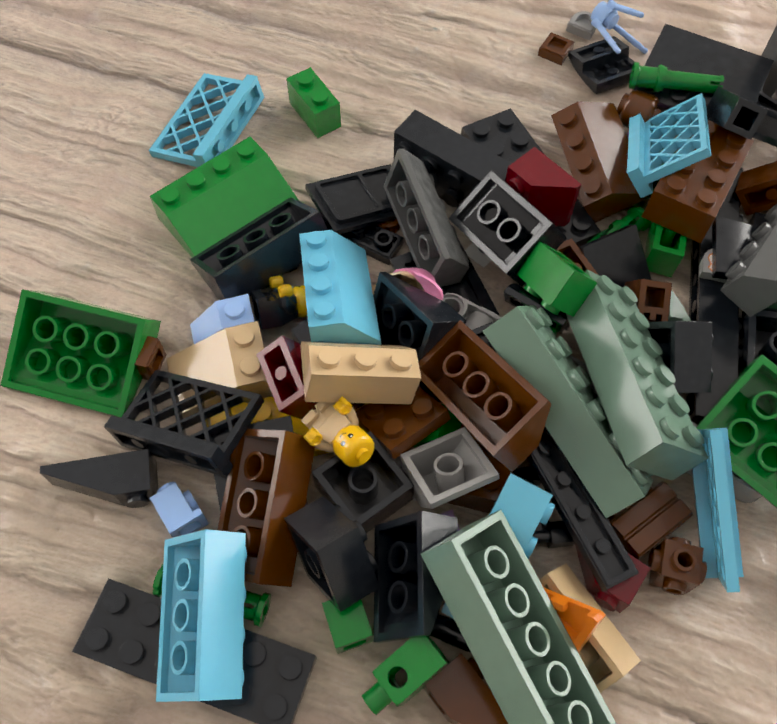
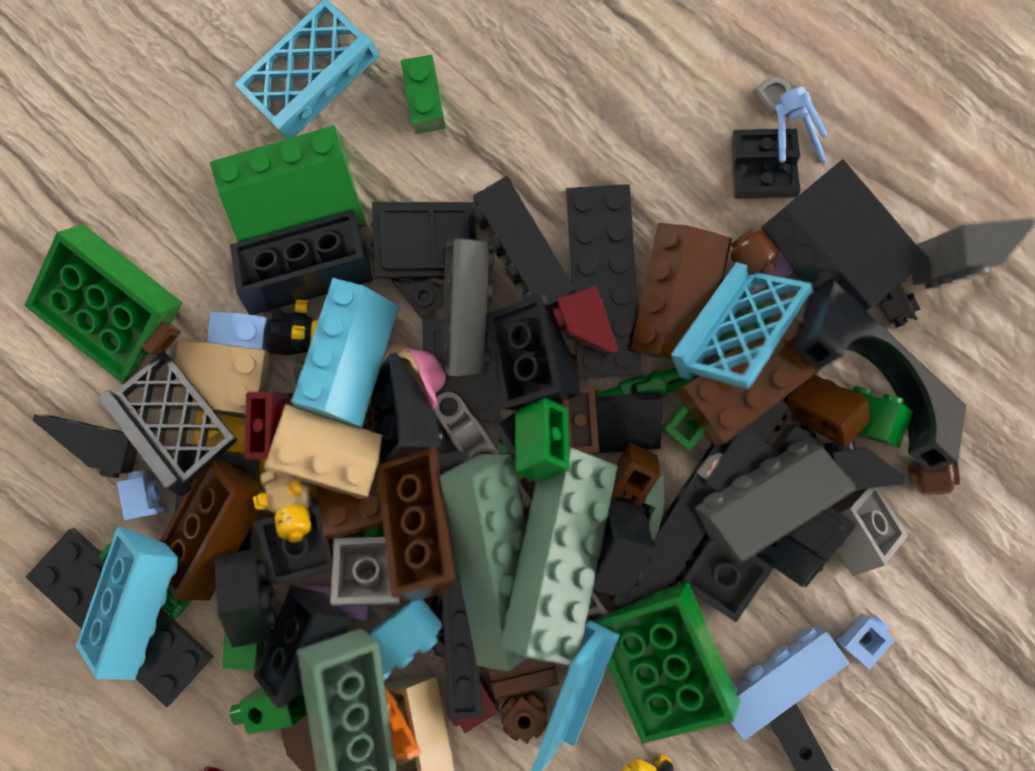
camera: 25 degrees right, 25 degrees up
reddish brown tile [538,32,575,66] -> none
green pin [629,62,724,94] -> none

